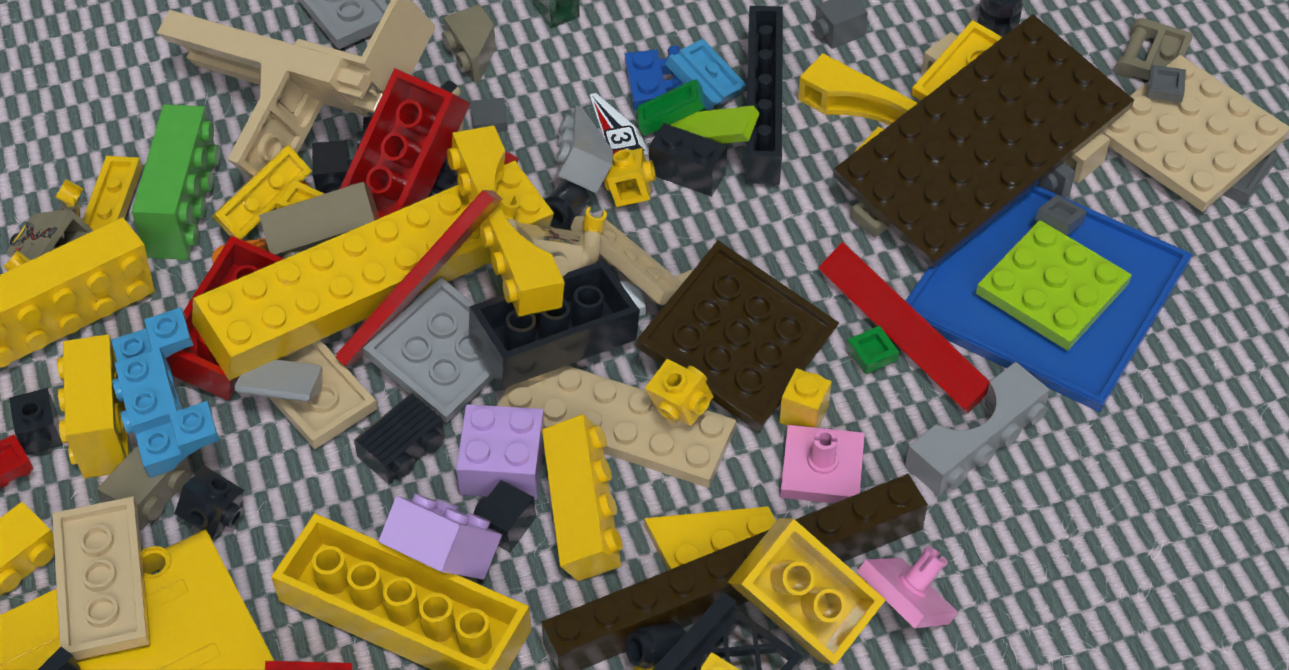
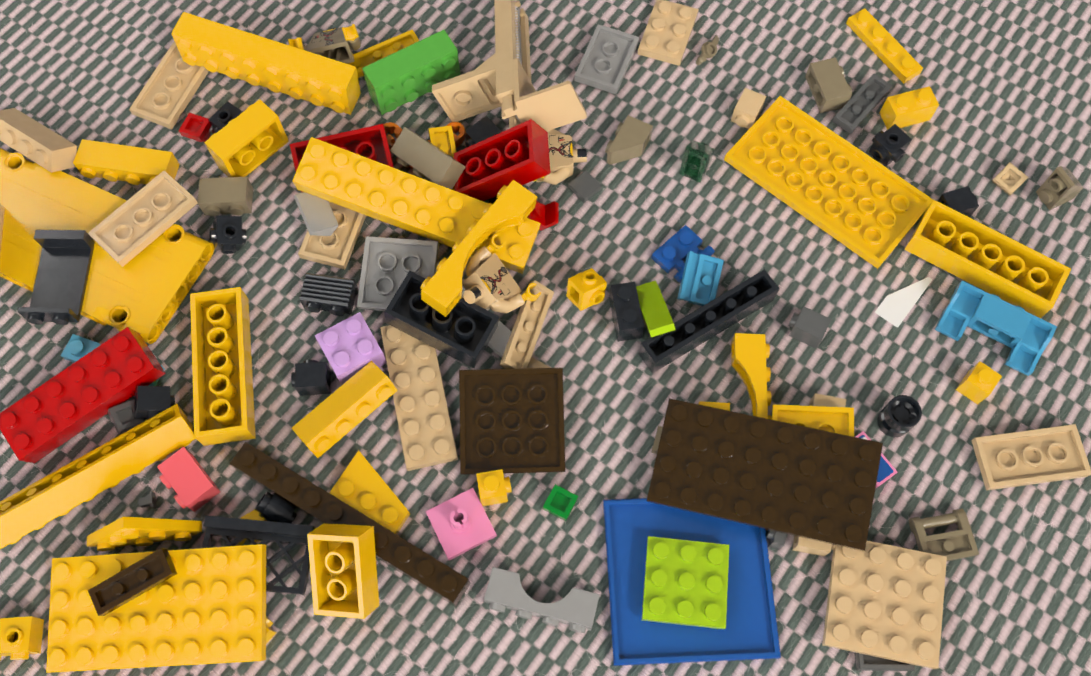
camera: 55 degrees right, 15 degrees up
dark azure bracket [111,307,220,478] -> none
yellow tile [212,145,312,239] -> none
red tile [335,190,503,366] -> none
lavender brick [378,493,502,580] -> none
black brick [544,179,589,228] -> none
light grey slope [555,105,613,193] -> none
sticker [590,93,648,155] -> none
green tile [637,79,705,136] -> none
yellow brick [645,359,713,426] -> none
red tile [818,241,990,413] -> none
bright pink tile [857,546,959,629] -> none
dark grey plate [1035,195,1087,236] -> none
dark grey tile [1147,65,1186,103] -> none

